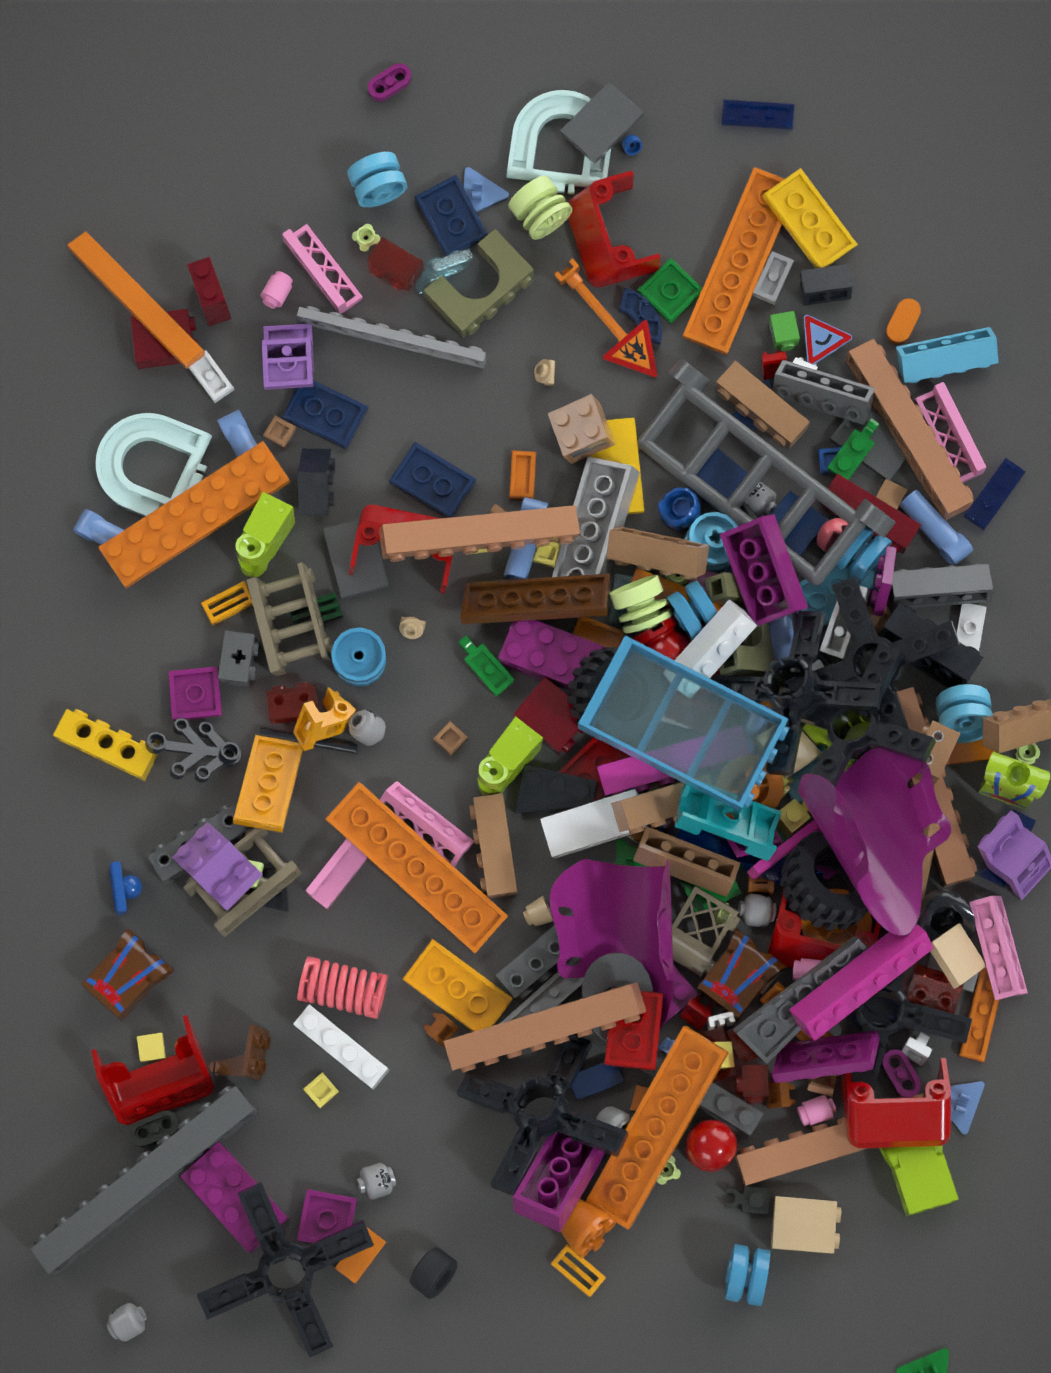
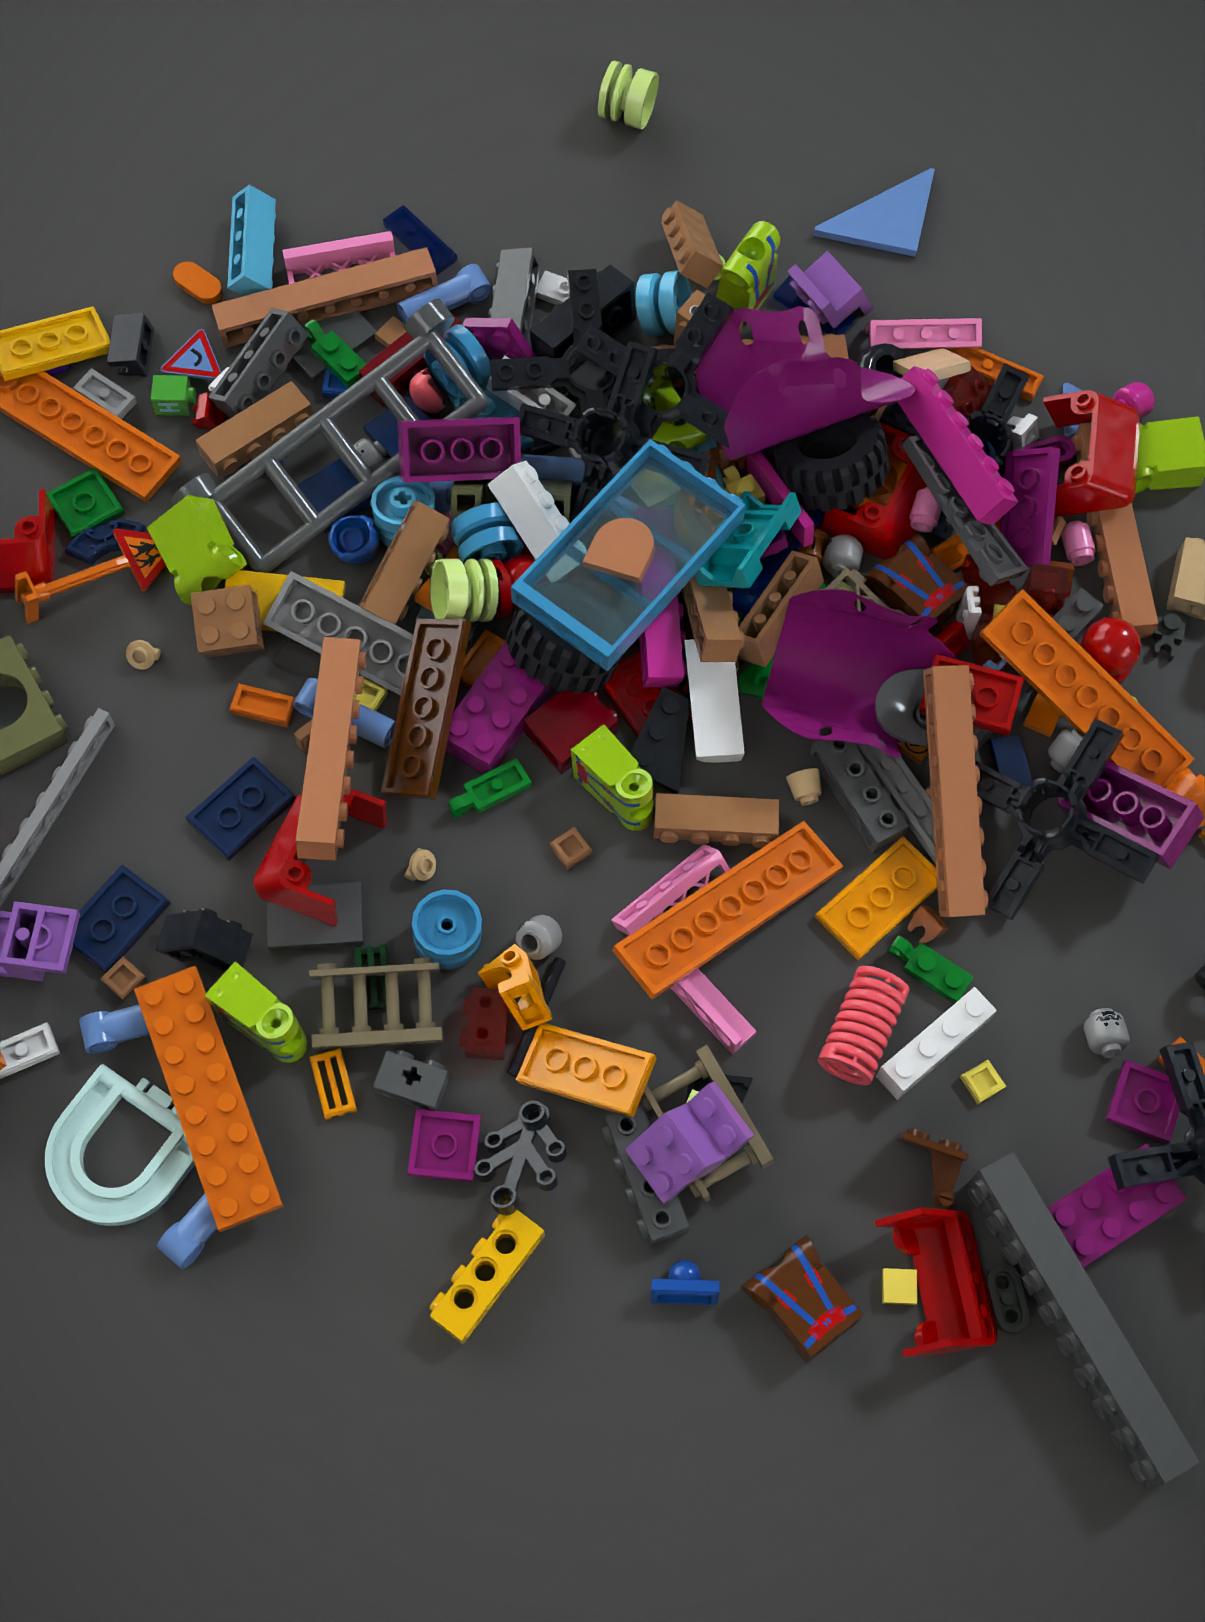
camera: 85 degrees left, 10 degrees down
none -> lime piece [147,495,247,606]
none -> nougat tile [583,518,655,584]
none -> green plate [888,936,974,1004]
none -> dark pink head [1112,382,1155,419]

